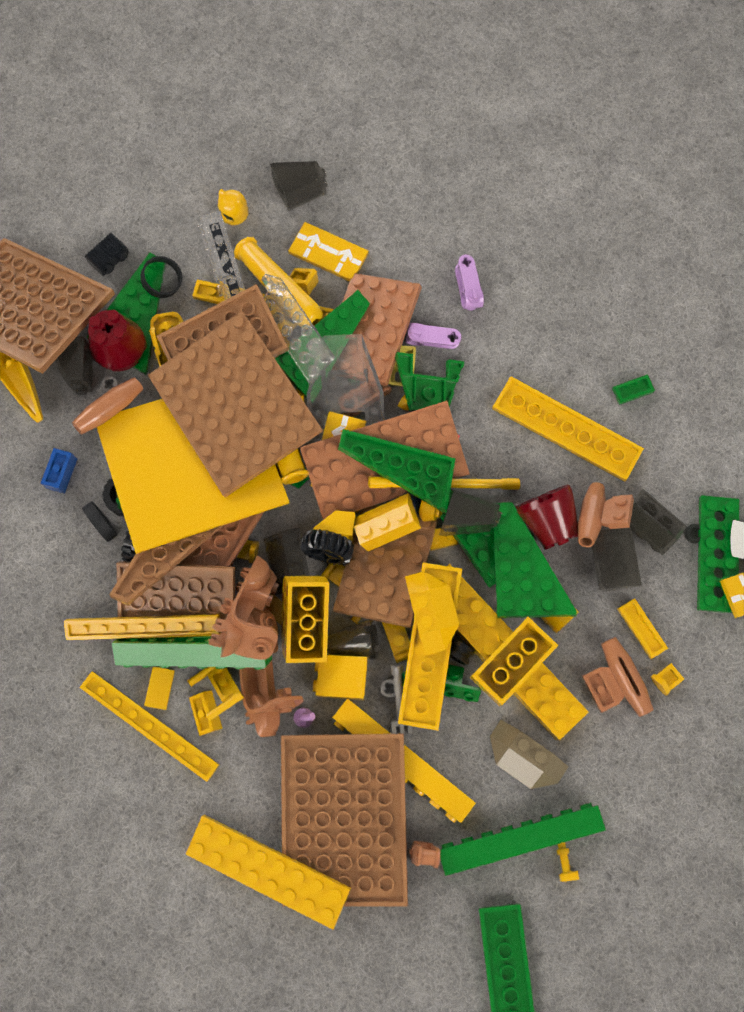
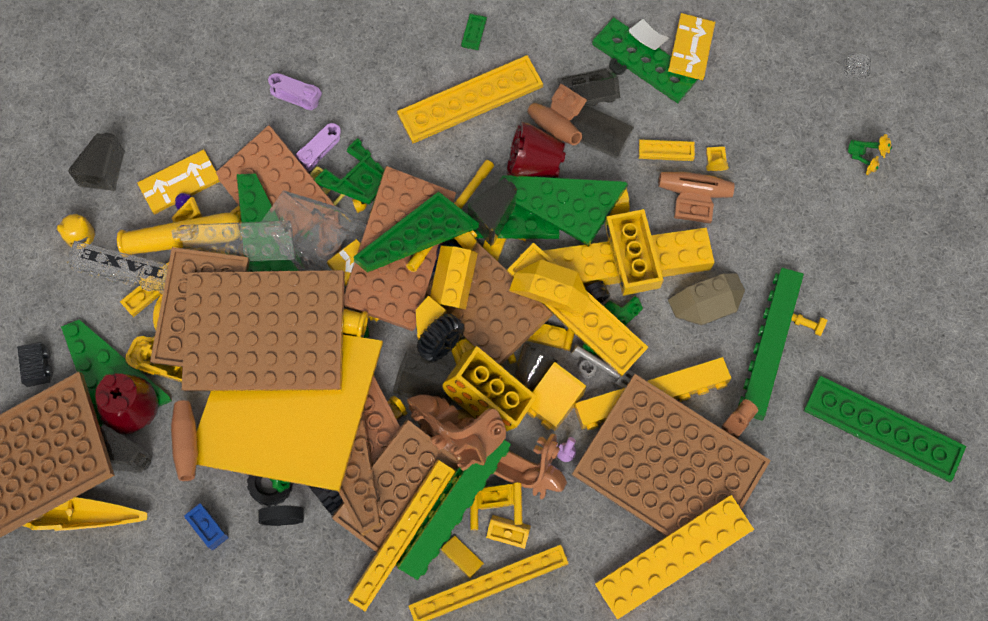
camera: 60 degrees left, 5 degrees down
light grey bush [101,376,119,393] -> none
black tyre [140,256,183,298] -> none
none -> dark purple plate [175,193,192,210]

